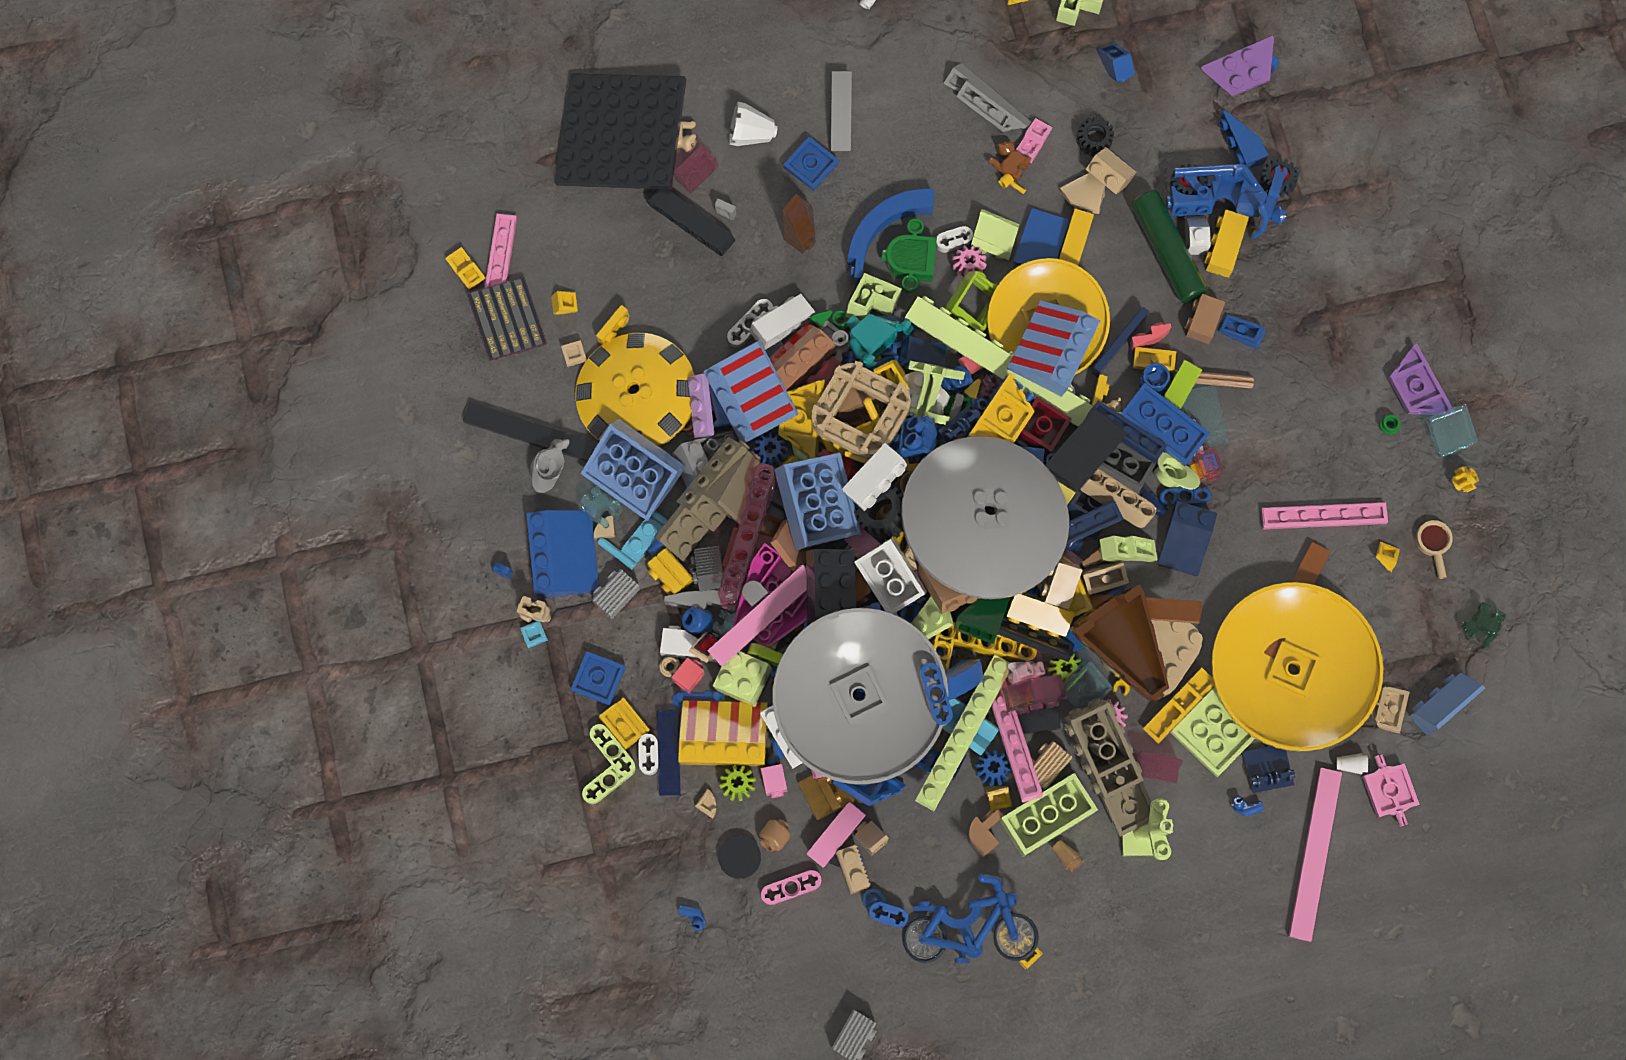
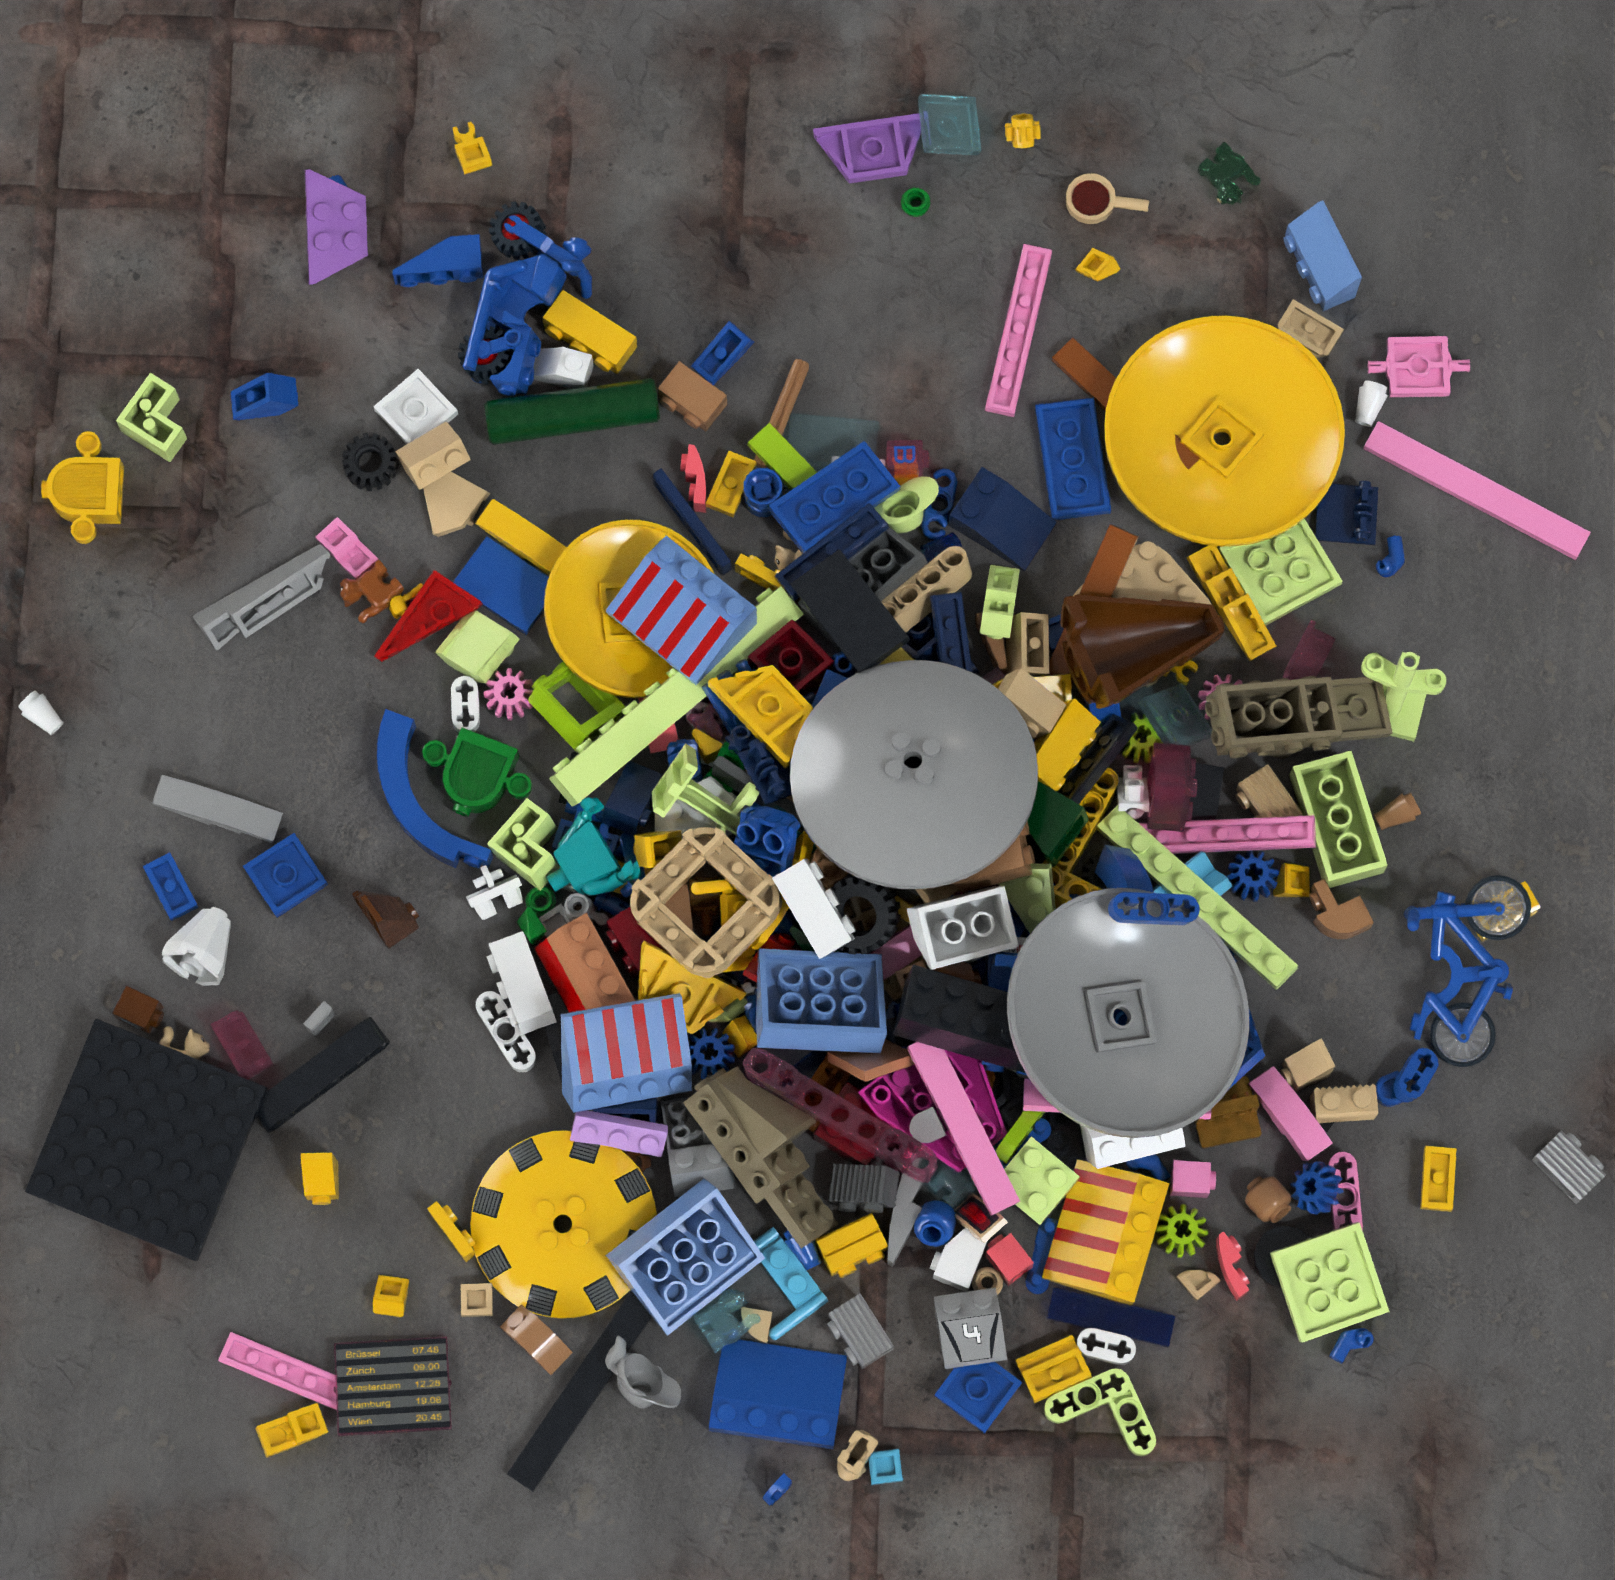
camera: 75 degrees left, 0 degrees up
none -> reddish brown brick [112,986,164,1034]
none -> blue plate [143,852,198,921]
none -> yellow slope [301,1152,339,1205]
none -> white plate [374,369,458,445]
none -> red wing [374,570,483,662]
none -> yellow plate [453,122,492,175]
none -> white hips [466,865,523,920]
none -> medium nougat brick [500,1304,573,1375]
none -> light grey slope [934,1287,1007,1369]
none -> blue tile [1035,398,1111,520]
none -> coral slope [1216,1231,1250,1301]
none -> yellowish green plate [1270,1222,1389,1343]
none -> blue gear [1290,1161,1344,1215]
none -> yellow plate [1420,1146,1457,1212]

